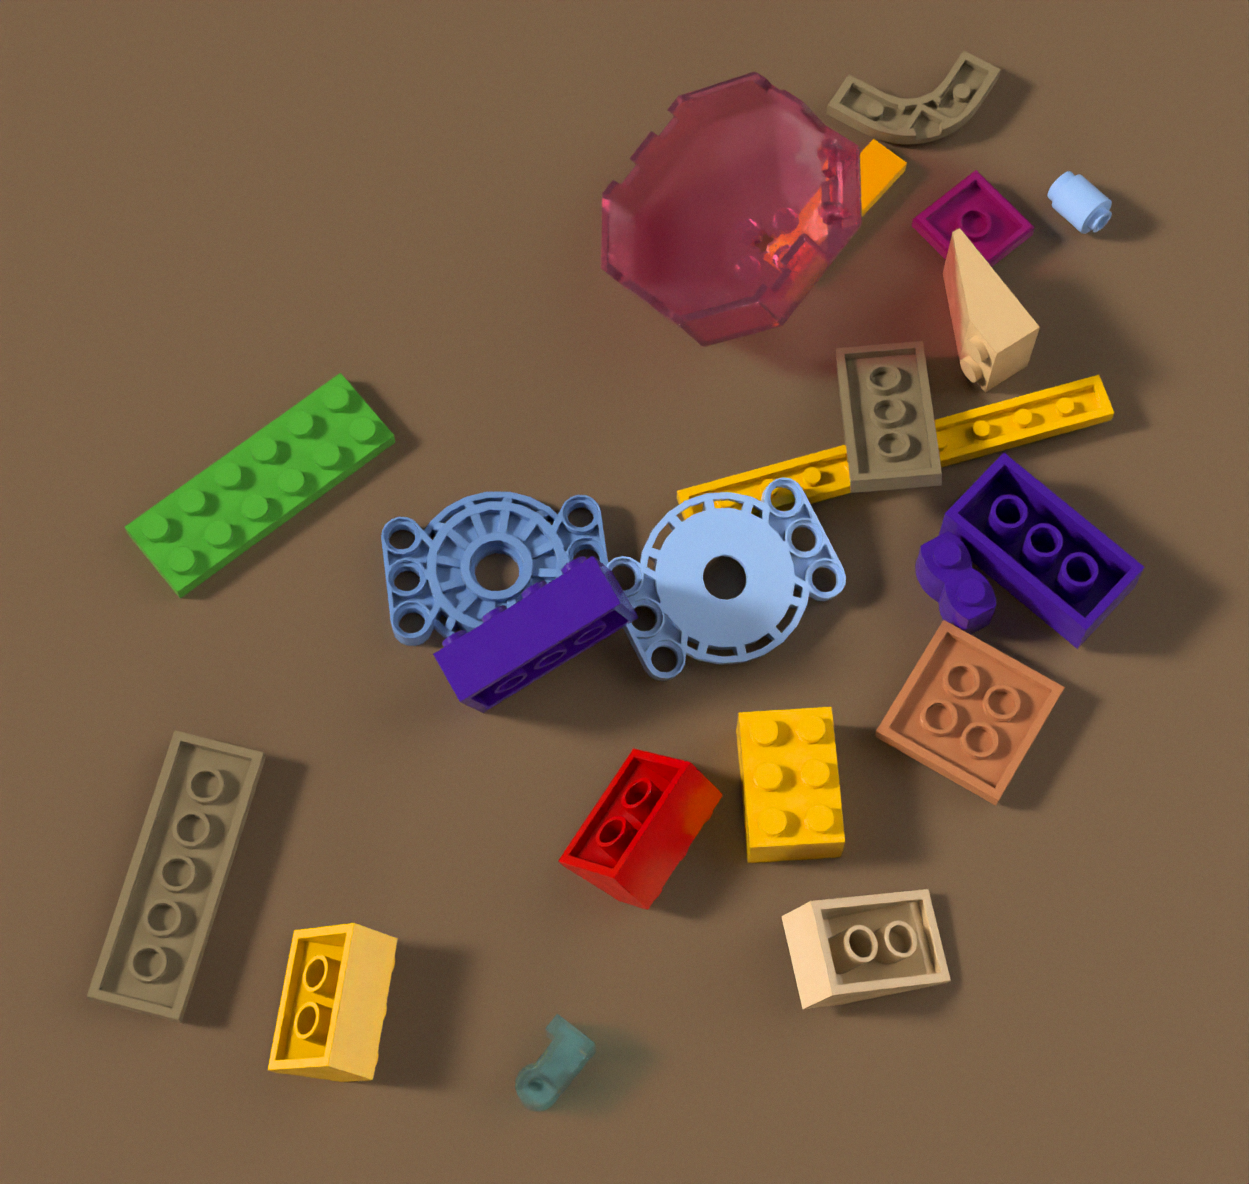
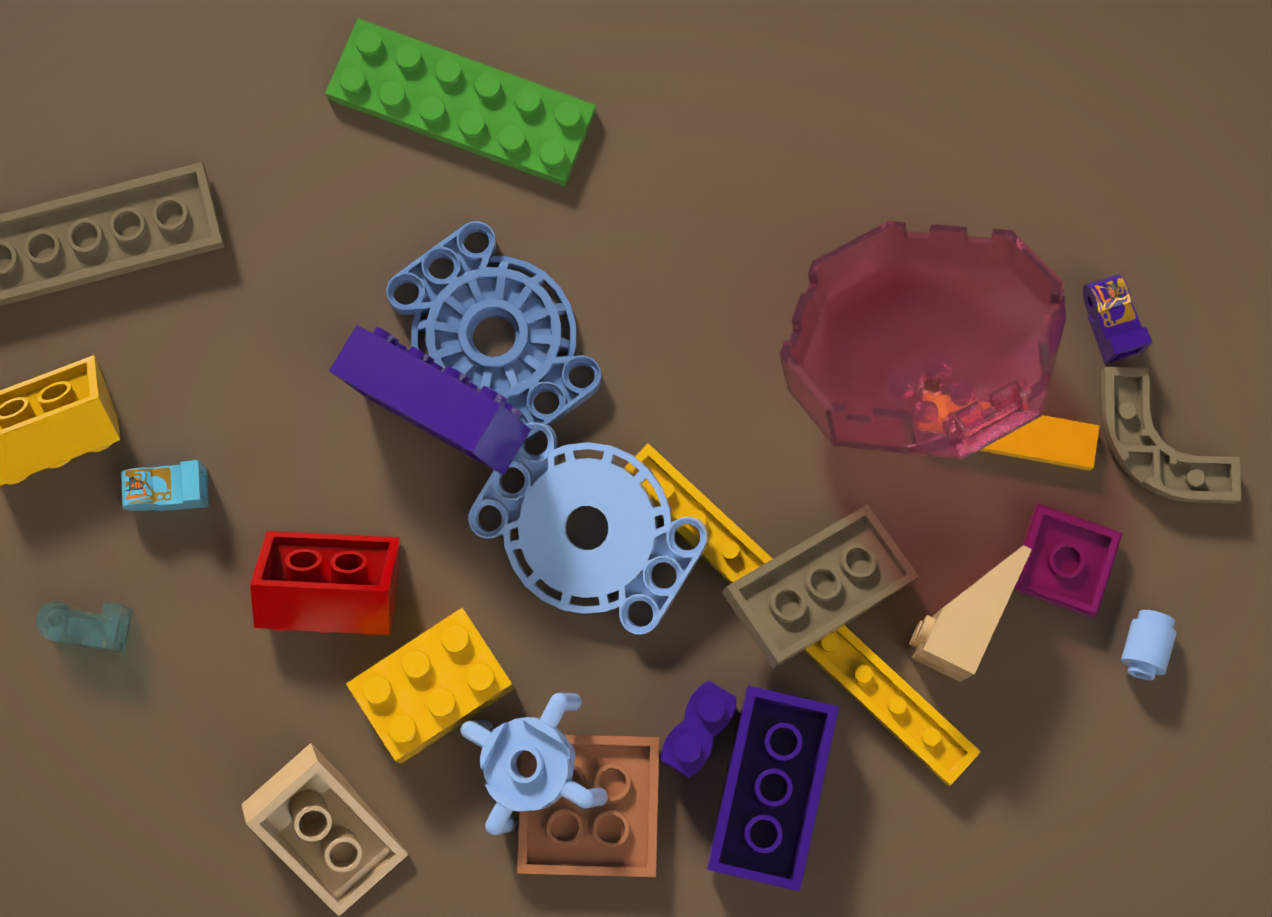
camera: 60 degrees right, 10 degrees up
none -> medium azure leg [121,460,209,511]
none -> light blue plate [460,693,608,835]
none -> dark purple leg [1083,275,1153,364]

